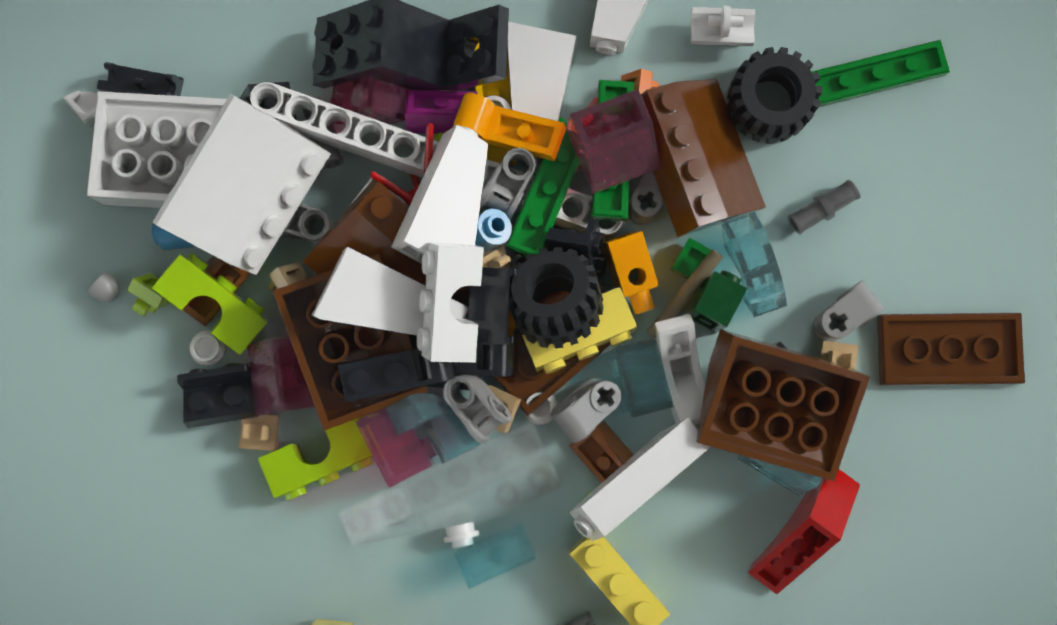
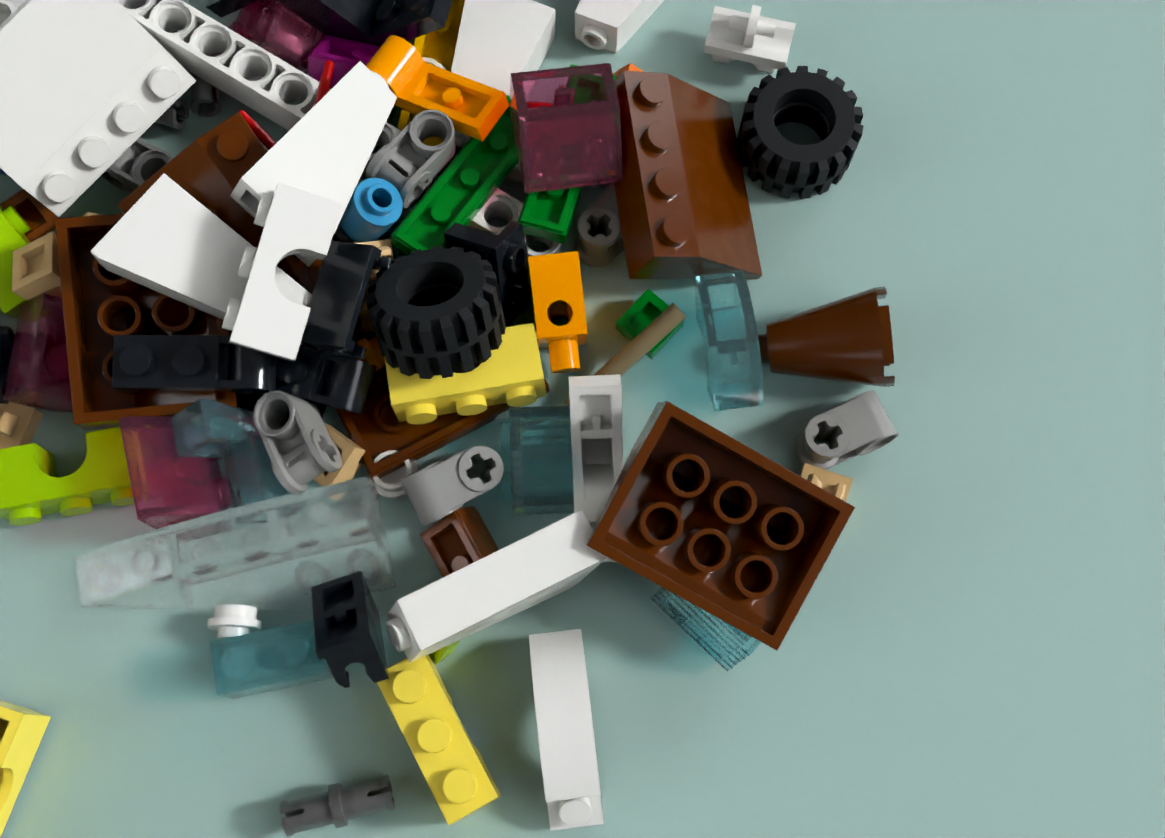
camera: 10 degrees right, 10 degrees down
dark green brick [687,270,748,333] -> none
red arch [748,469,860,594] -> none
flat silver pin [788,179,861,235] -> none
green tile [811,39,950,107] -> none
reddish brown tile [877,313,1025,385] -> none
none -> tan tile [12,232,62,301]
none -> black hinge [311,571,389,688]
none -> white arch [529,629,604,831]
none -> reddish brown cone [757,287,895,387]

